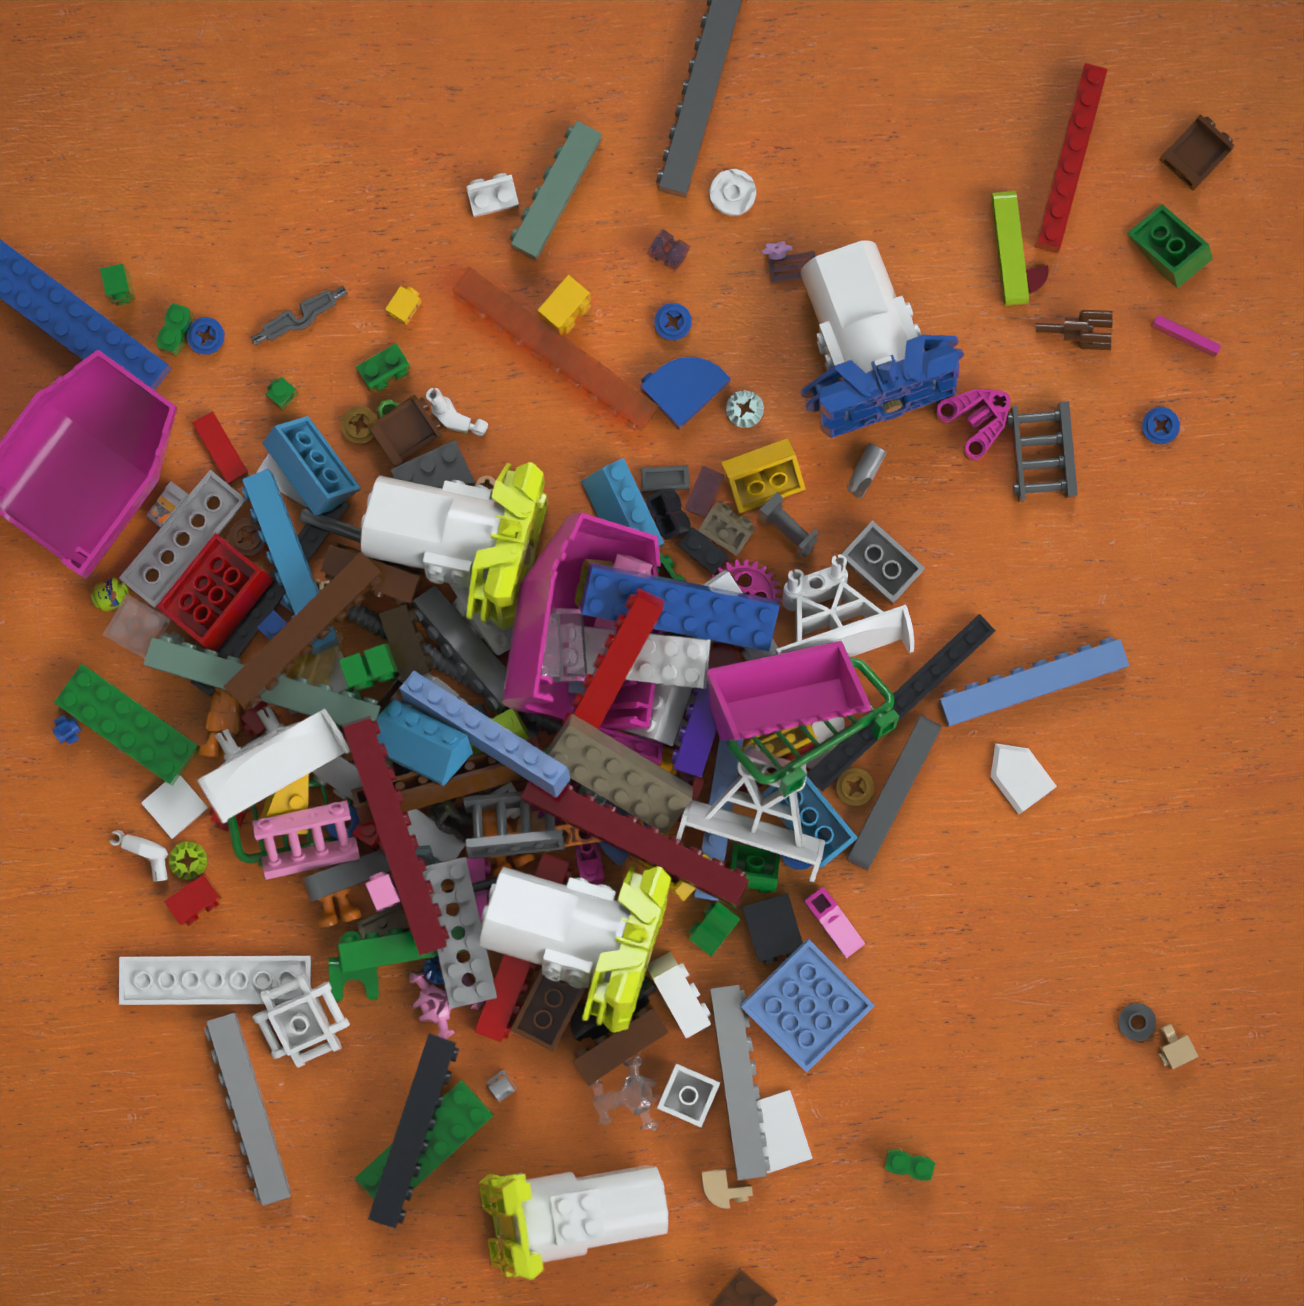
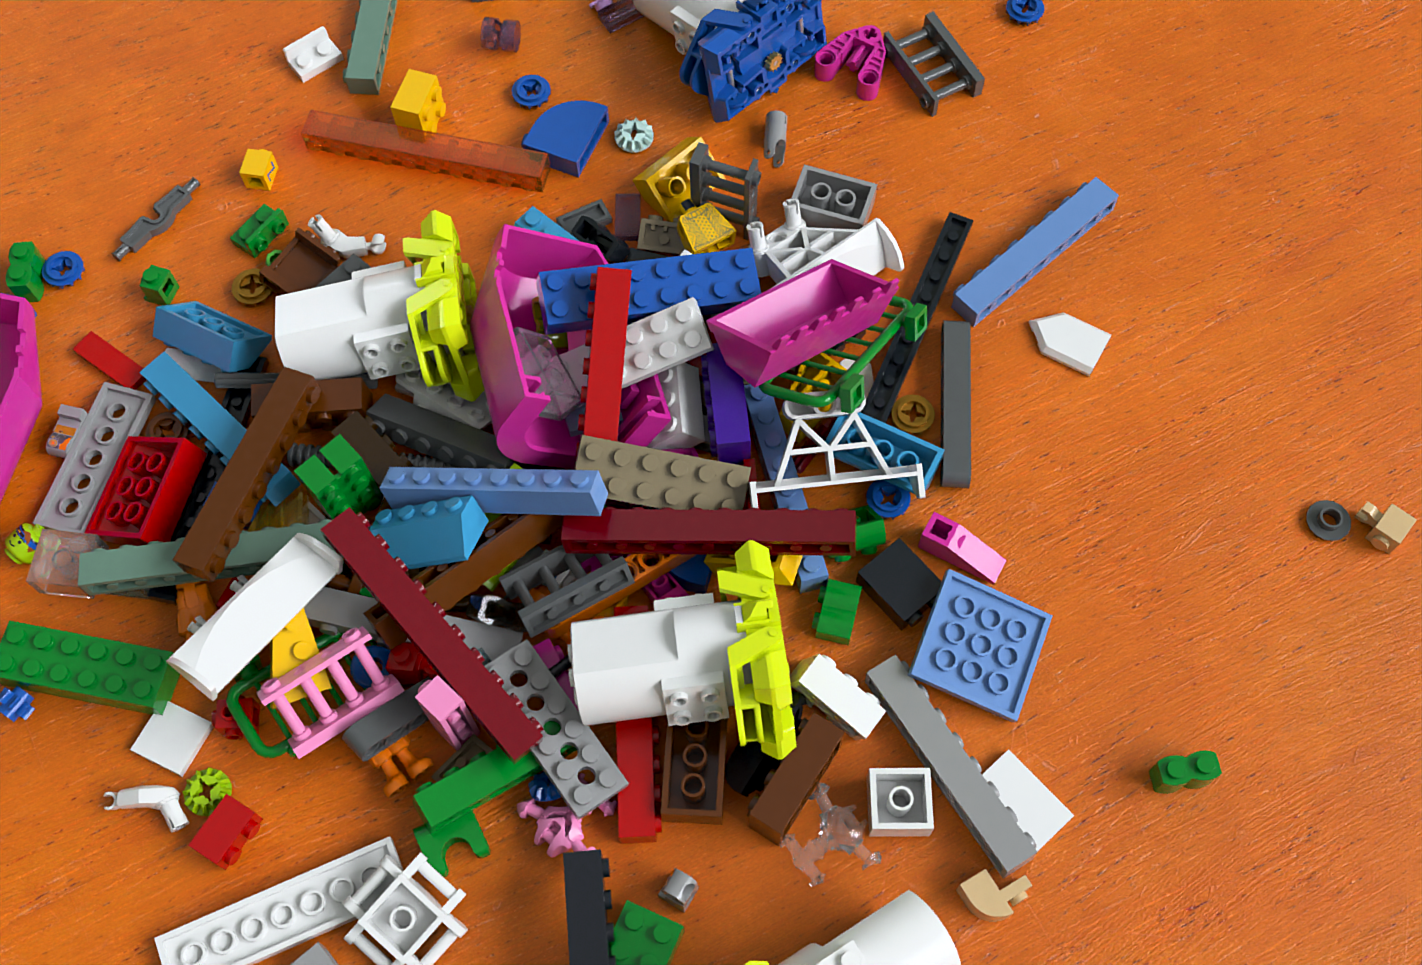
camera: 20 degrees left, 20 degrees down
none -> yellow torso [677,199,737,254]

